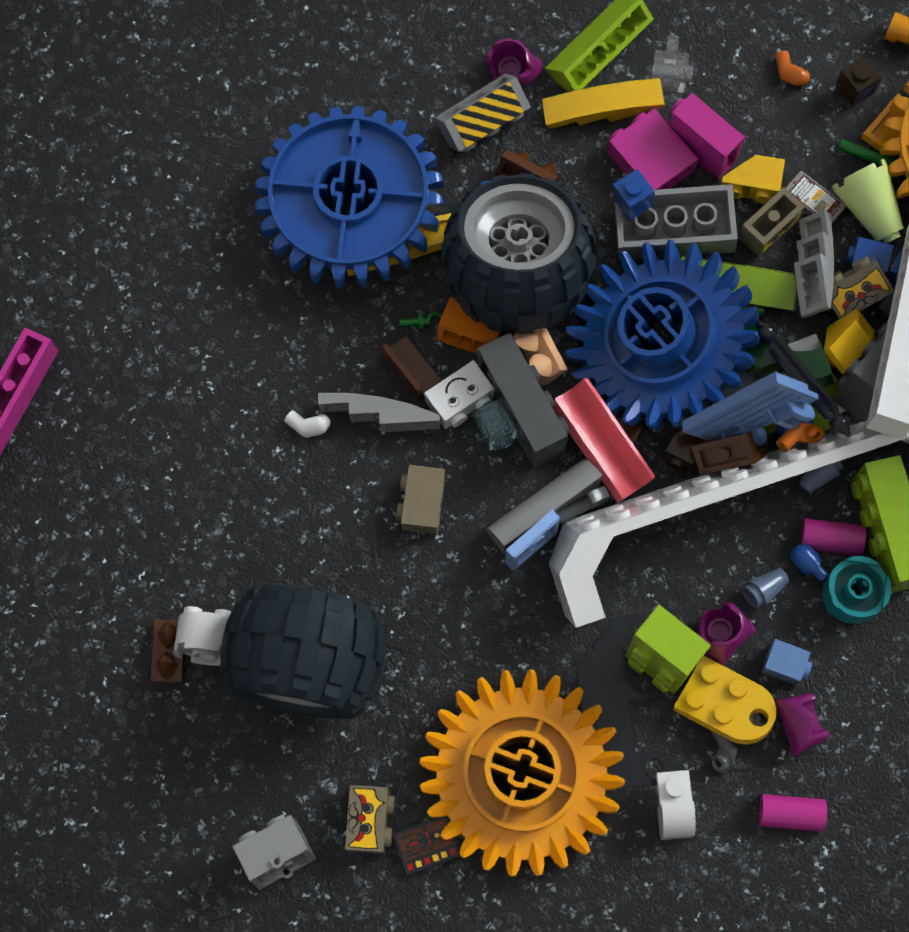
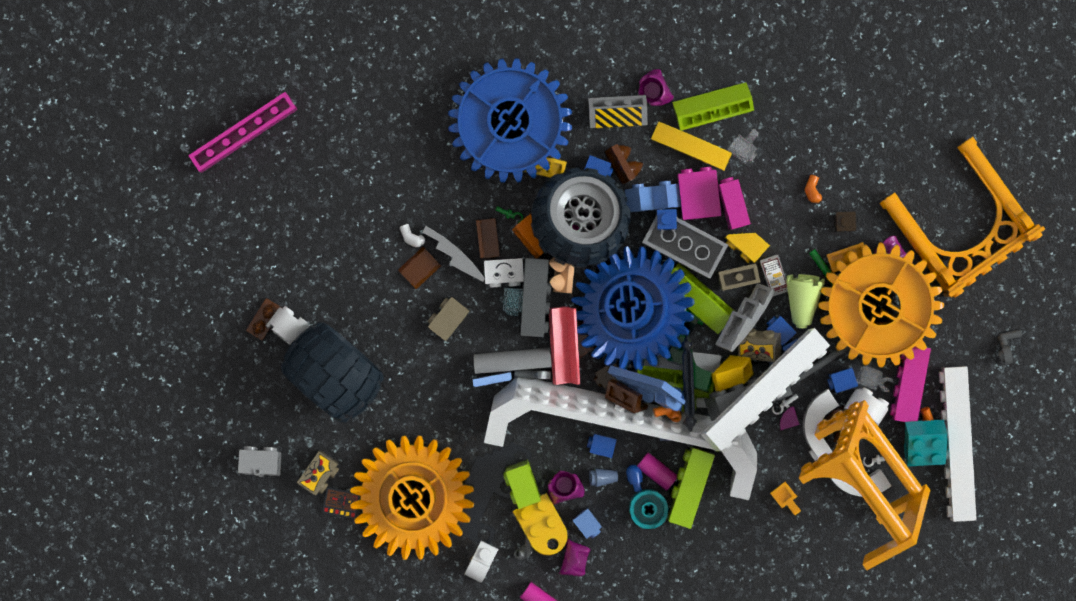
camera: 30 degrees right, 15 degrees up
none -> reddish brown piece [398,247,441,289]
none -> blue brick [587,433,617,458]
none -> medium blue brick [625,181,681,212]

